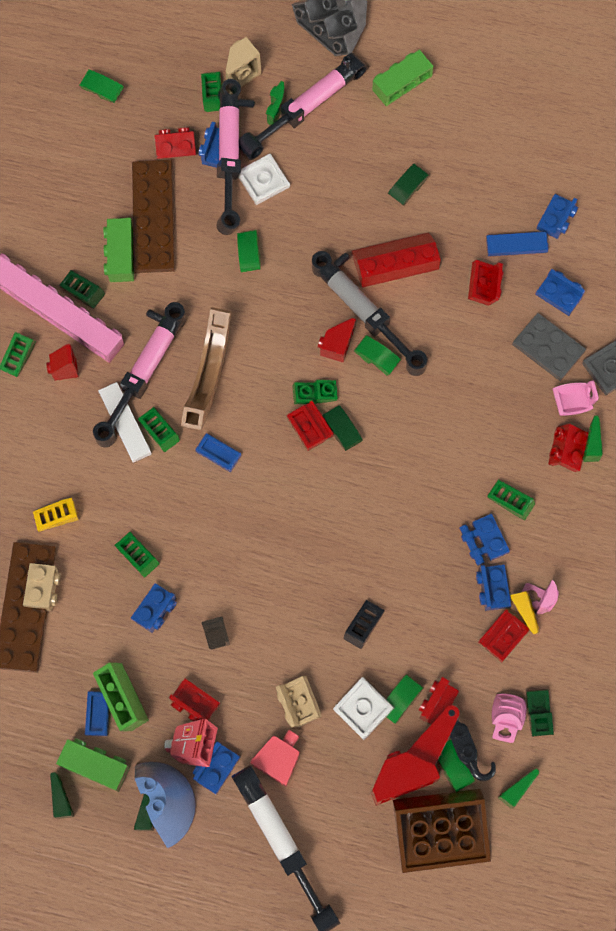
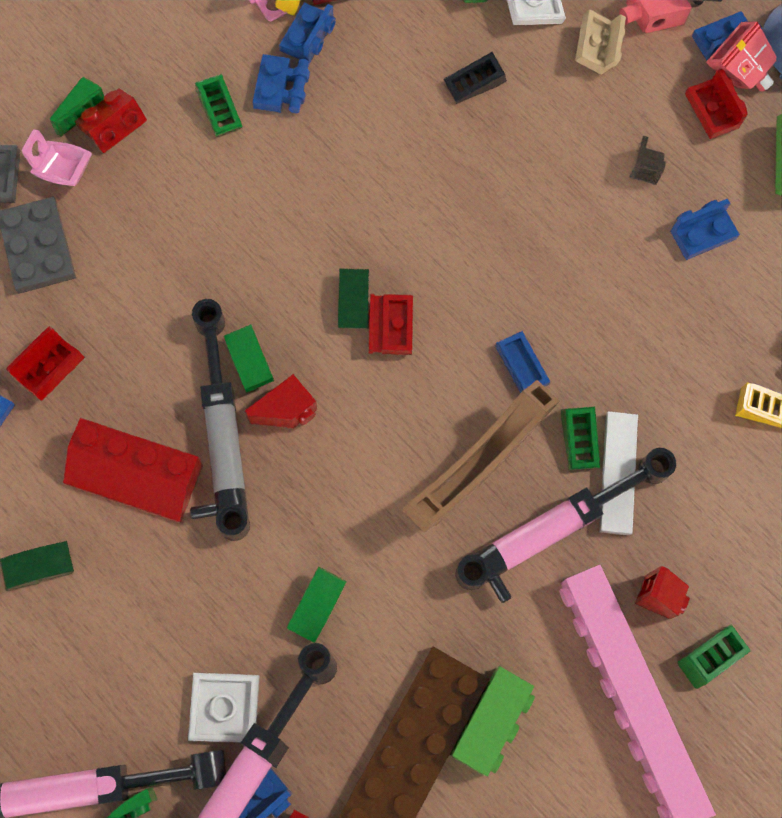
camera: 155 degrees left, 0 degrees up
dark green slope [59,270,105,309] -> none
green slope [114,532,159,578] -> none
green slope [292,380,338,404] -> none

